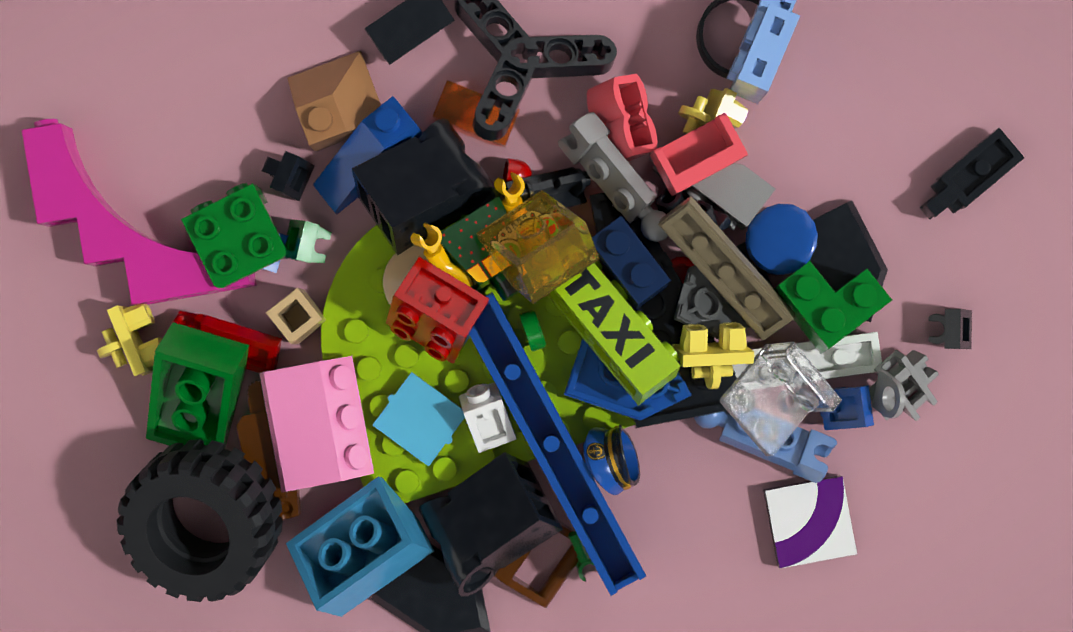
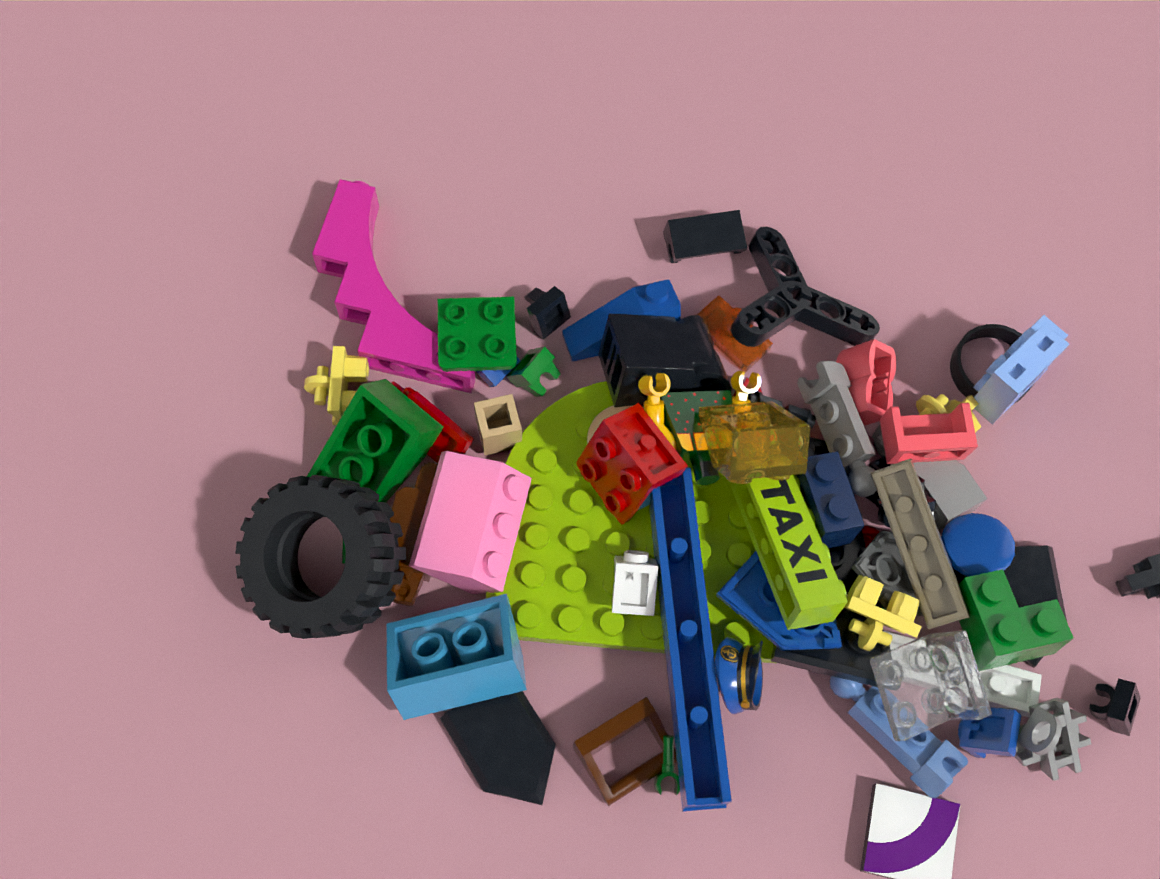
camera: 20 degrees right, 20 degrees down
medium nougat slope [287,51,381,152] -> none
medium azure piece [373,372,465,467] -> none
black piece [419,452,563,597] -> none
green tile [519,310,547,352] -> none

